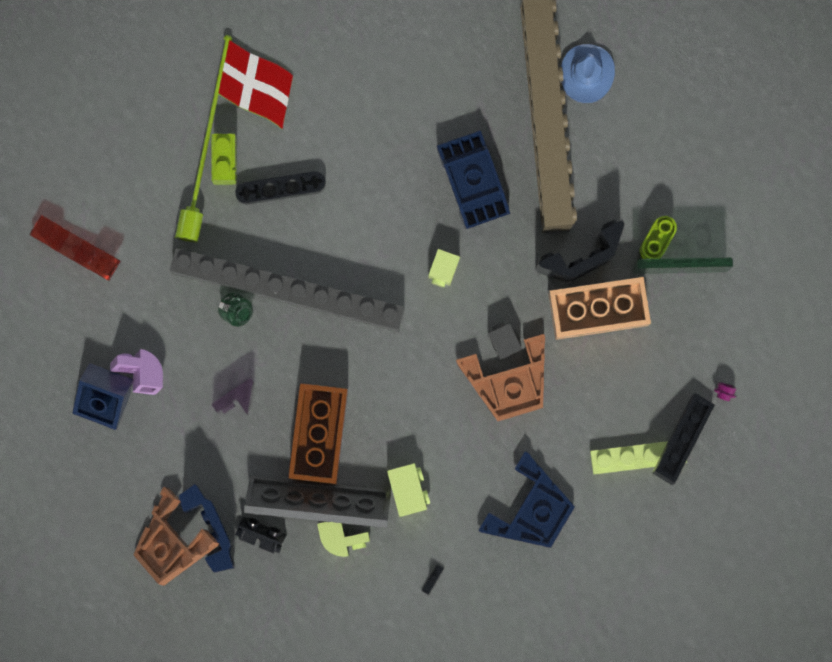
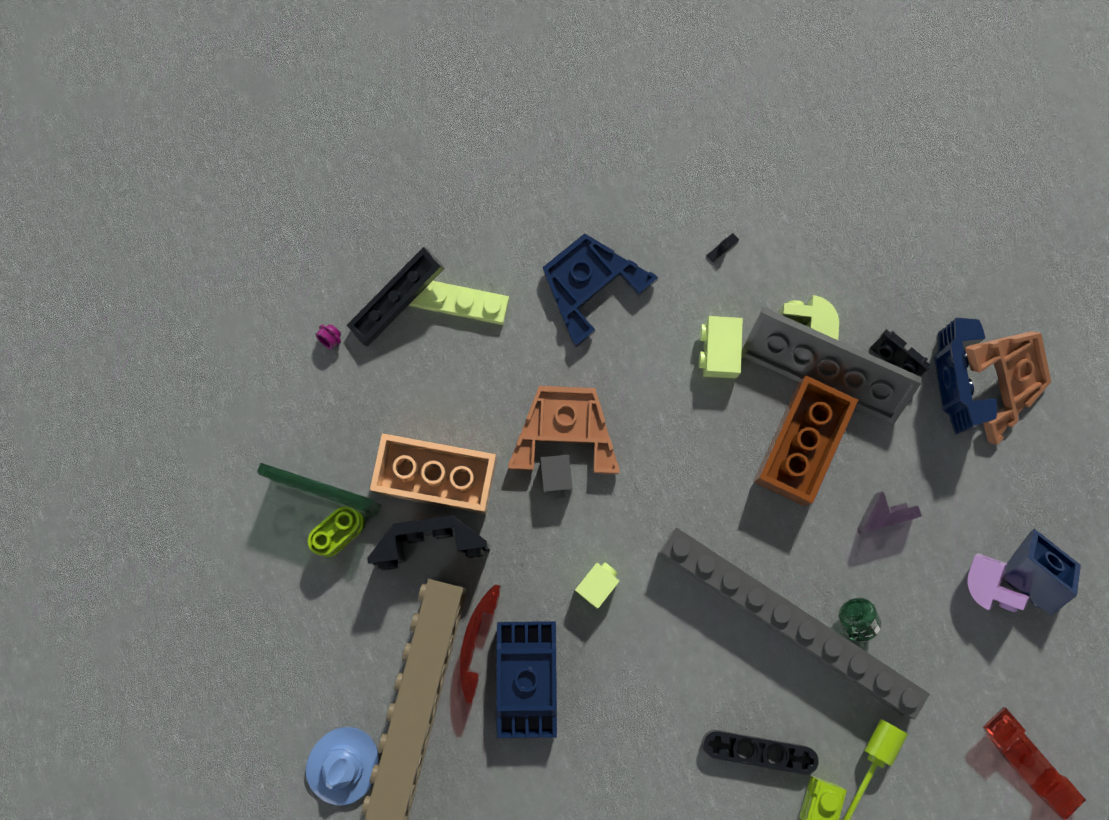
camera: 160 degrees left, 5 degrees down
none -> clear red slope [460,584,502,704]

